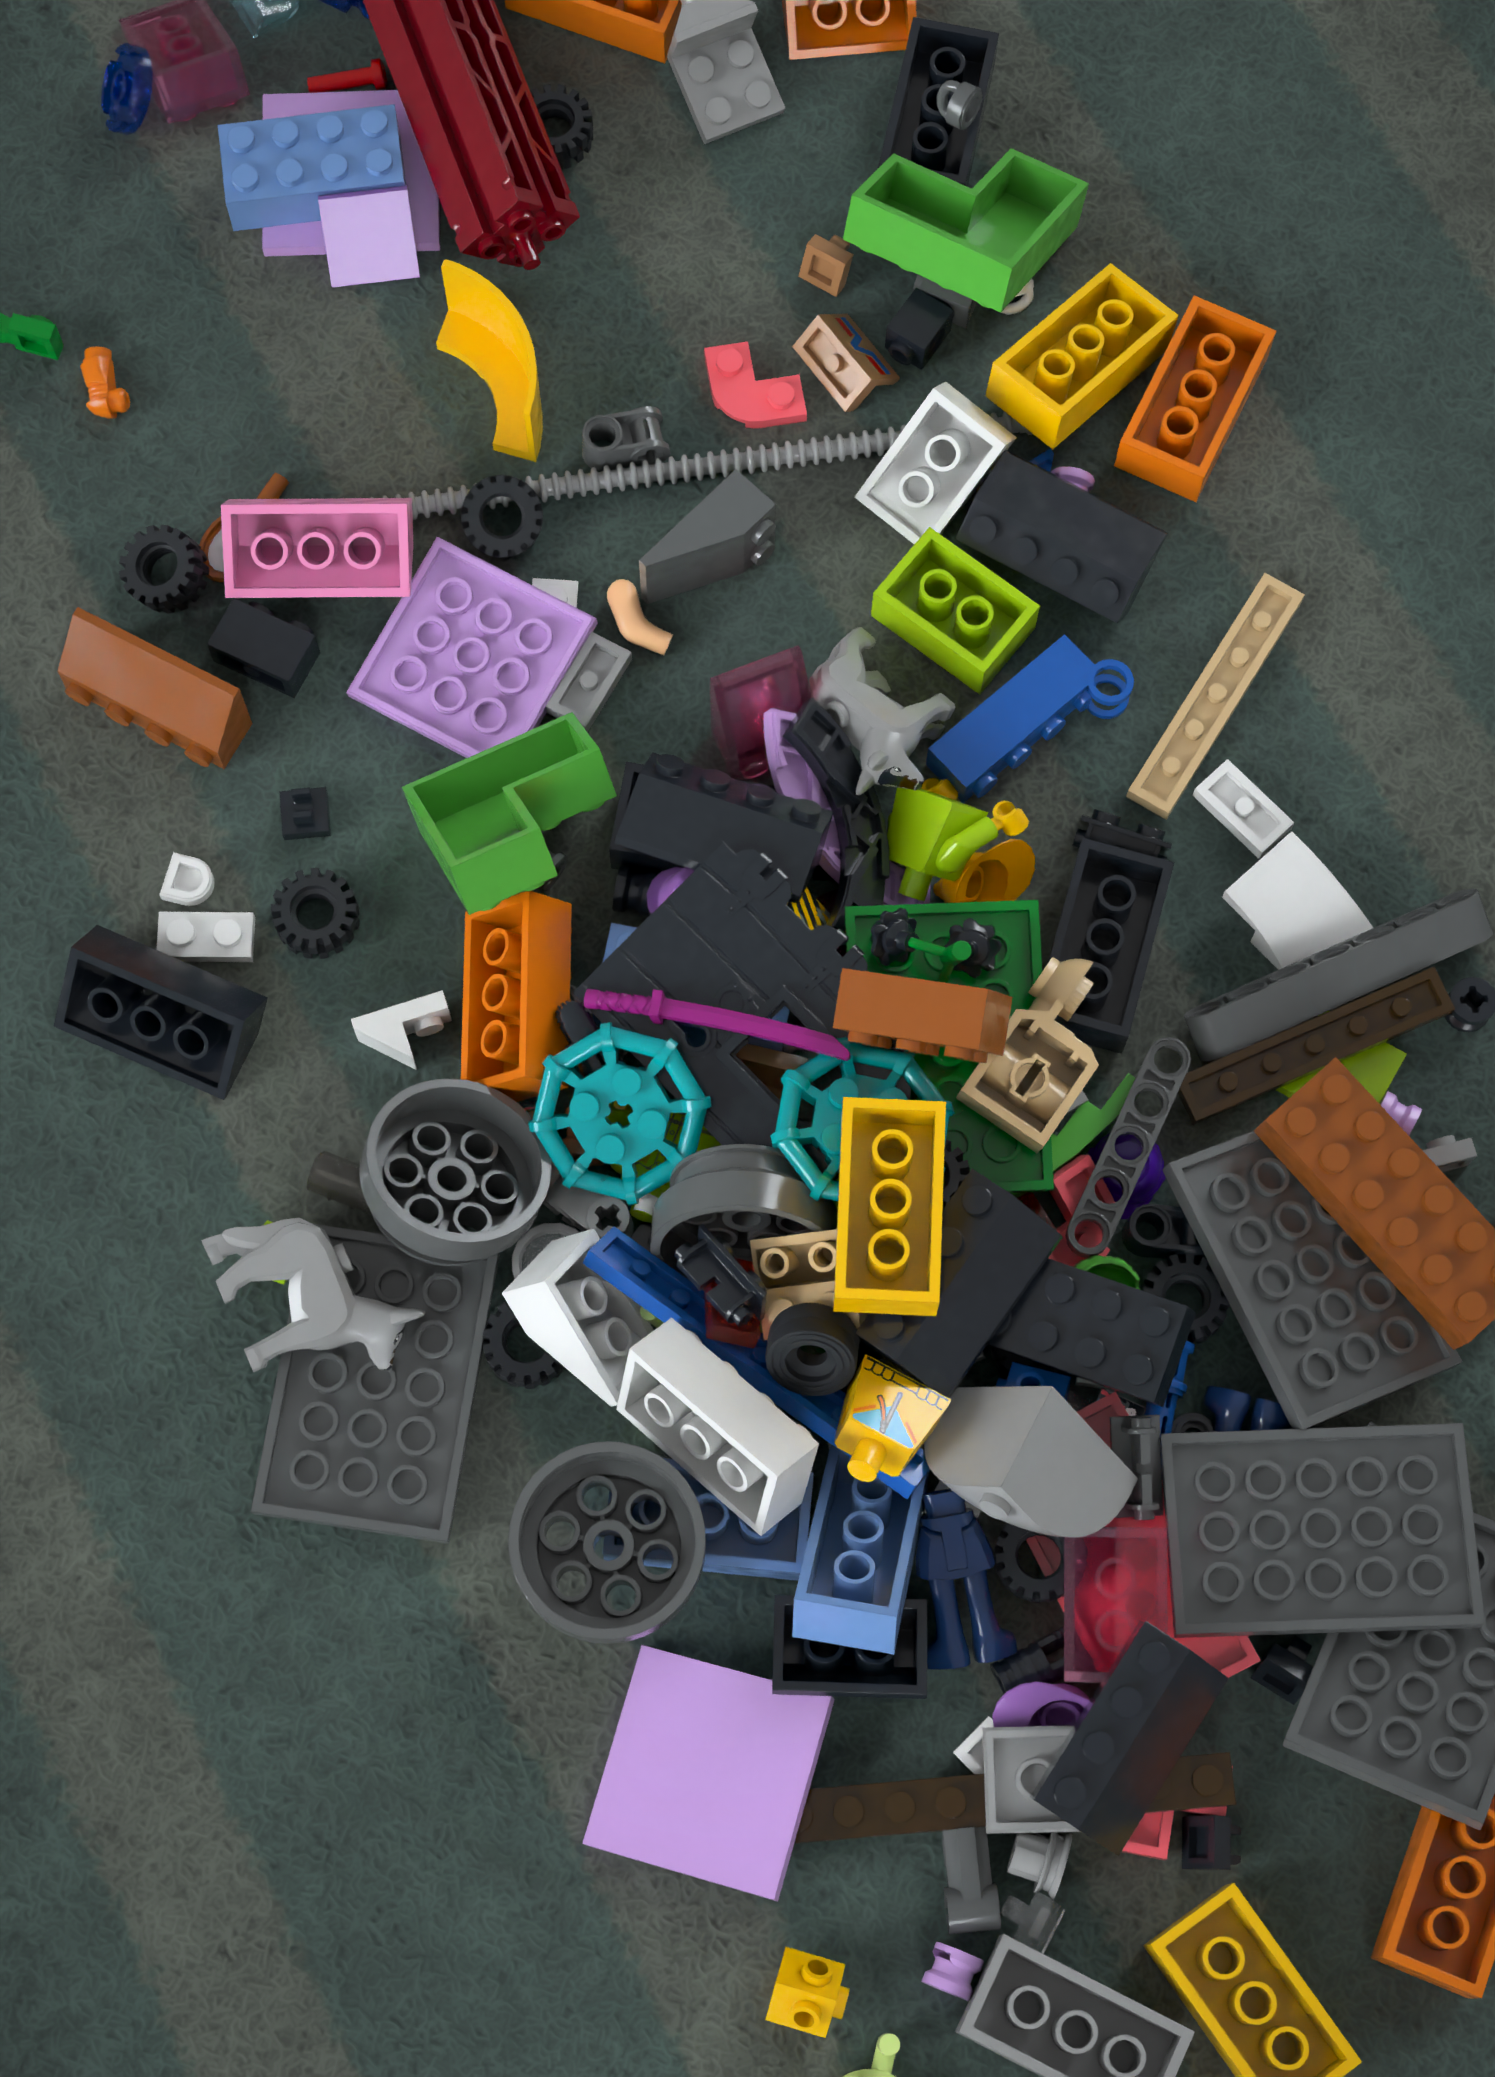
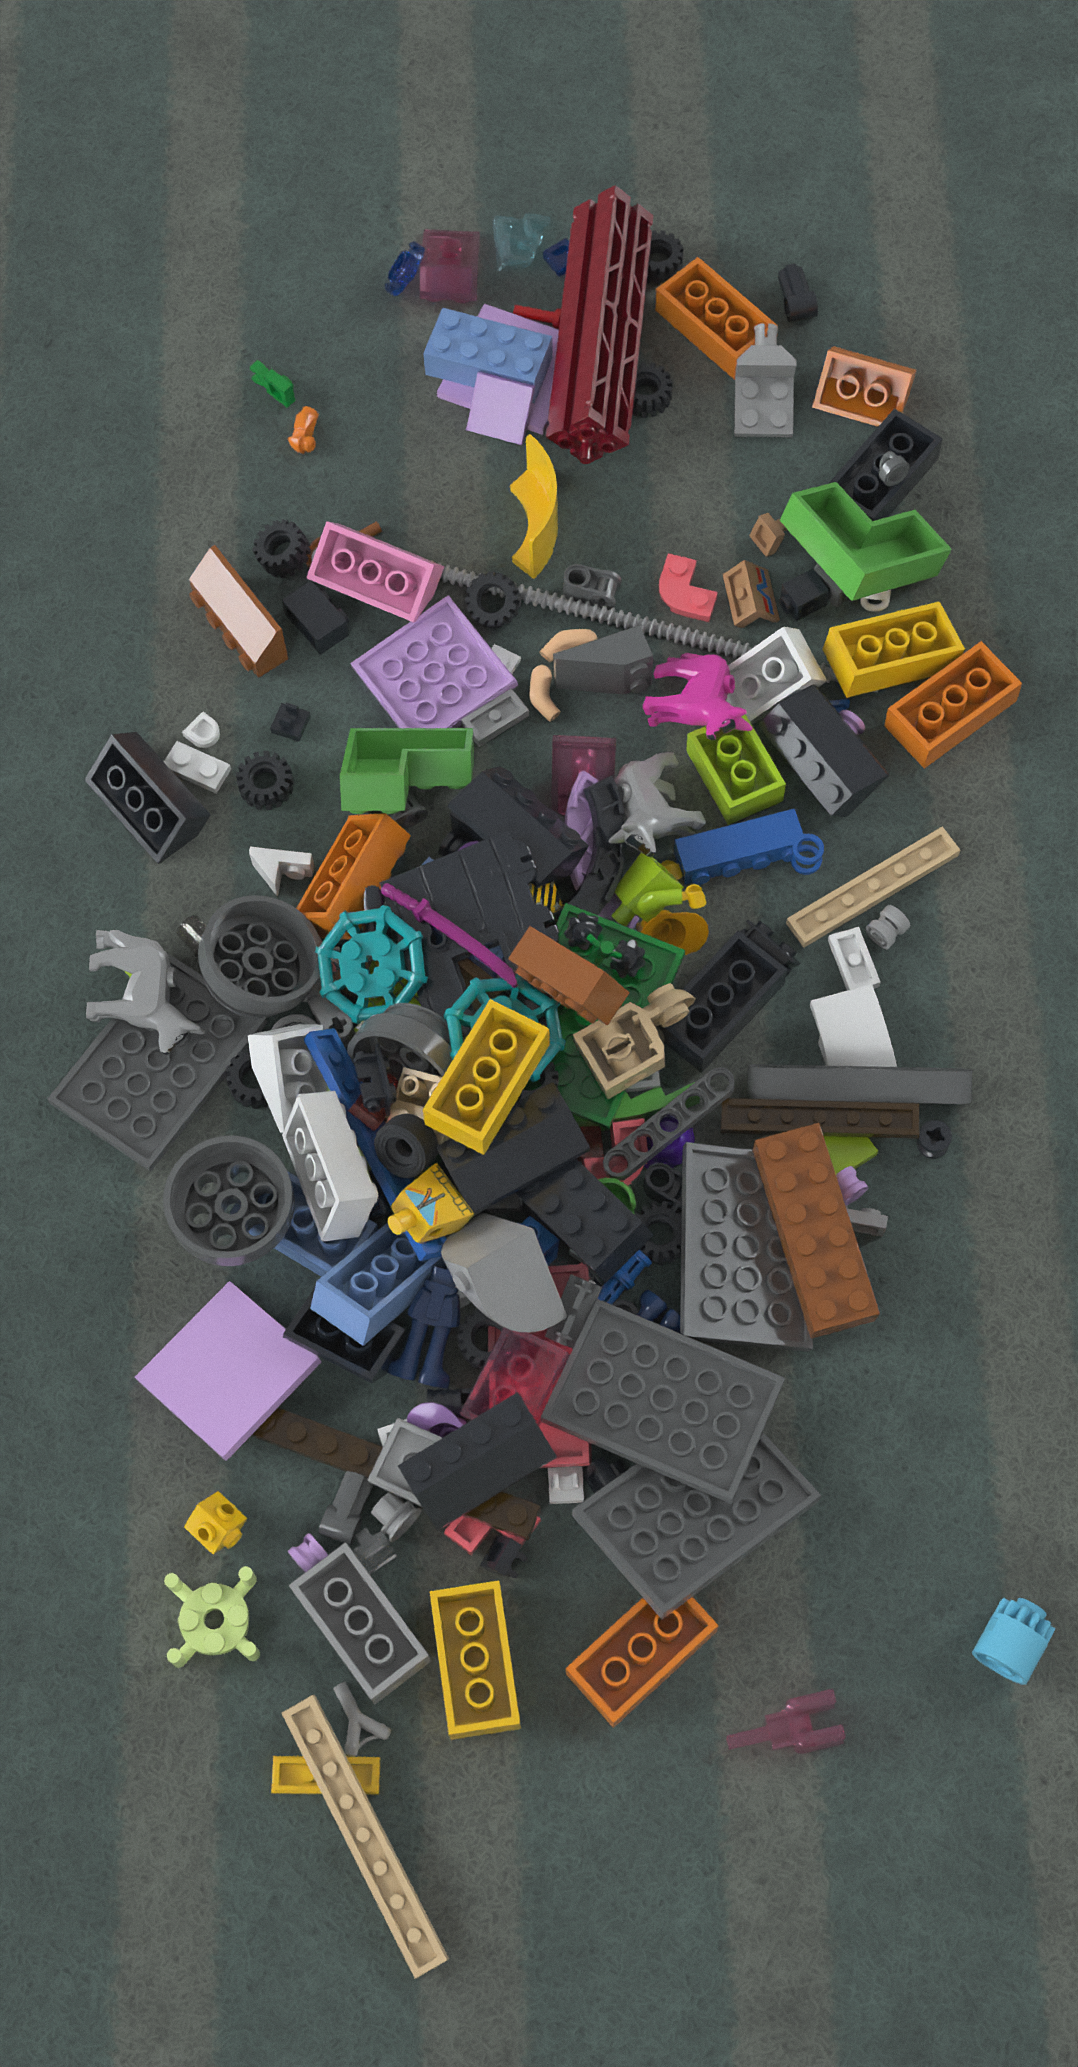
camera: 30 degrees right, 5 degrees down
none -> light nougat arm [540,629,597,662]
none -> white tile [548,1466,584,1504]
none -> dark pink animal [643,653,753,741]
none -> light grey wheel [865,905,910,950]

